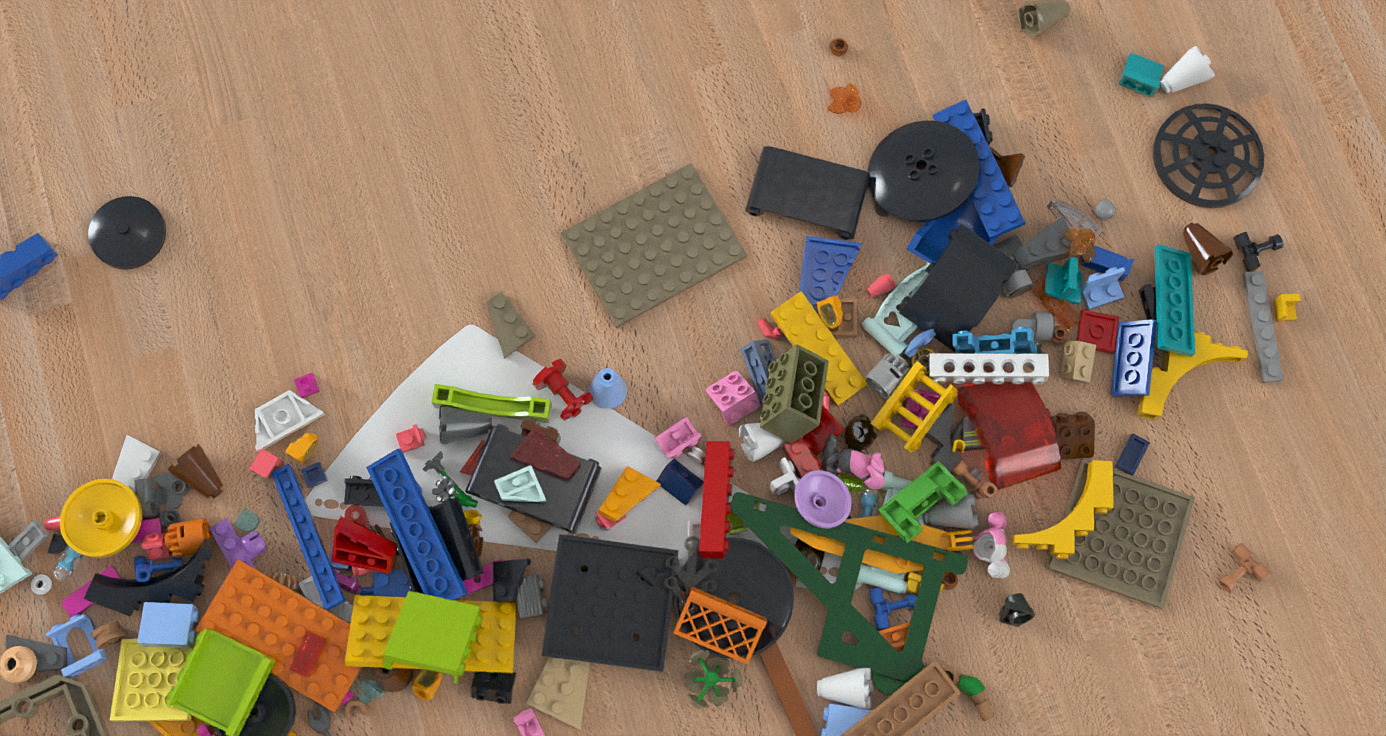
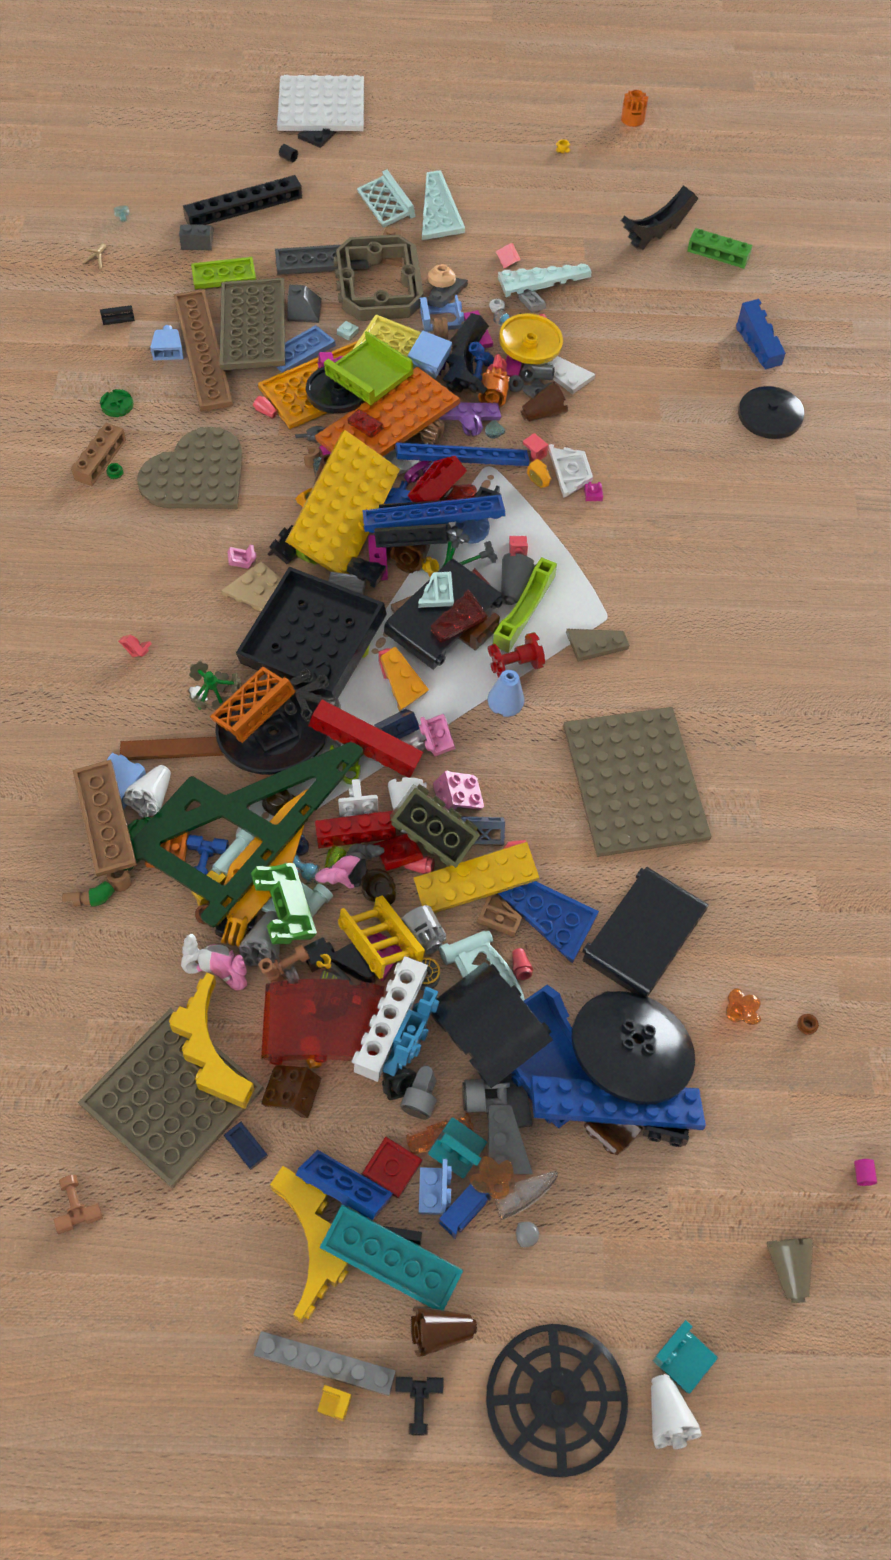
camera: 110 degrees right, 15 degrees down
dark blue plate [301,462,328,488] -> none
lime panel [383,591,482,684] -> none
lavender dish [795,471,851,528] -> none
rock [817,295,843,329] -> none
medium blue dish [905,329,936,358] -> none
pearl dark grey piece [999,593,1035,627] -> none
dark orange plate [1051,325,1069,344] -> none
tan bracket [1060,340,1096,383] -> none

